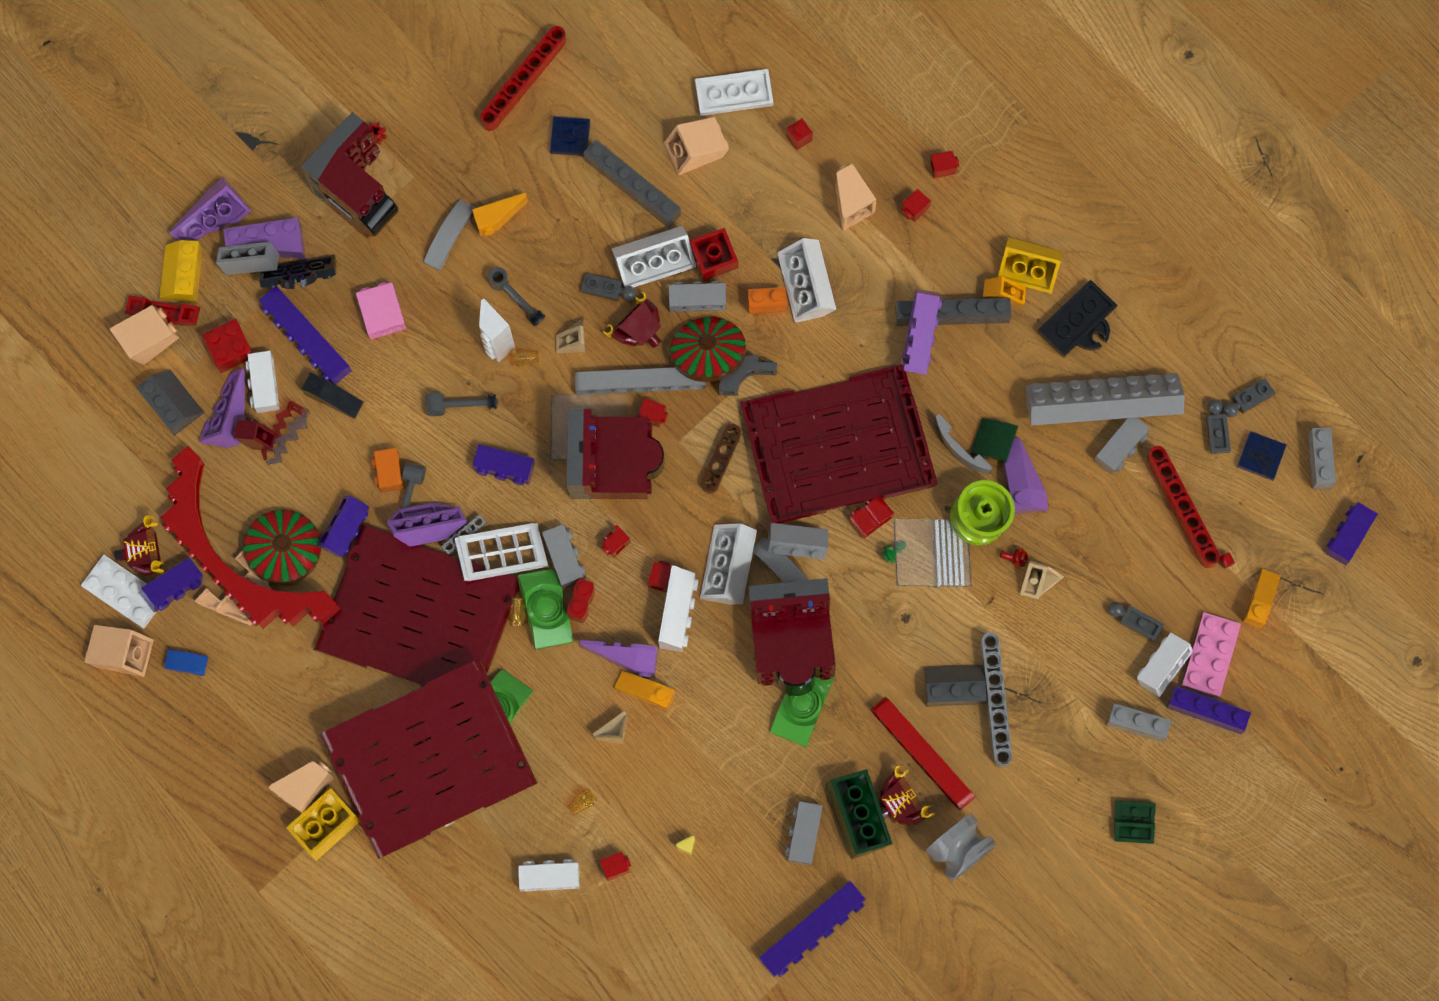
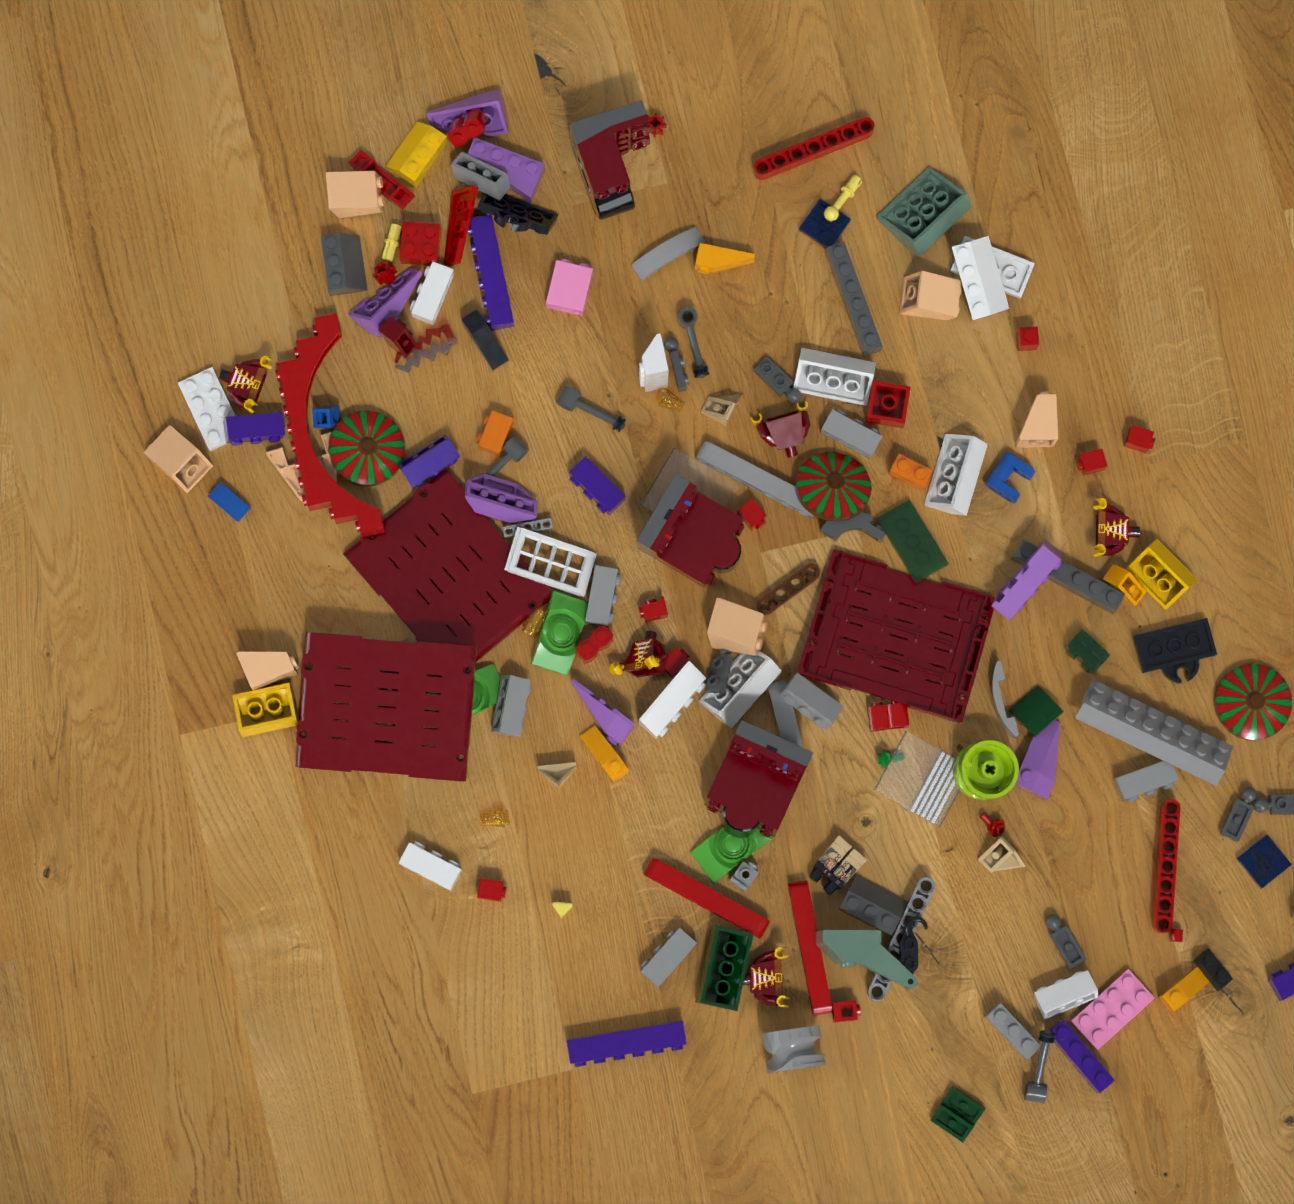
camera: 25 degrees right, 5 degrees up
none -> blue brick [312,406,340,428]
none -> red gear [373,262,397,285]
none -> light yellow axle [382,224,402,262]
none -> red wing [444,185,479,266]
none -> red brick [447,108,487,147]
none -> light grey brick [491,675,530,737]
none -> torso [608,631,668,678]
none -> red beam [643,857,770,939]
none -> dark grey plate [664,337,689,393]
none -> dark grey plate [705,649,733,693]
none -> light nougat slope [707,598,767,656]
none -> light grey brick [729,861,759,892]
none -> hips [809,836,867,895]
none -> sand green slope [816,916,928,989]
none -> light yellow pin [824,175,862,221]
none -> red brick [831,1000,861,1023]
none -> sand green slope [876,167,972,257]
none -> clear green tile [876,500,949,584]
none -> white slope [952,236,1009,320]
none -> blue connector [985,452,1036,503]
none -> dark grey piece [1024,1030,1055,1104]
none -> clear green brick [1065,629,1110,673]
none -> torso [1092,498,1140,557]
none -> pearl dark grey plate [1193,948,1233,992]
none -> dish [1214,663,1292,741]

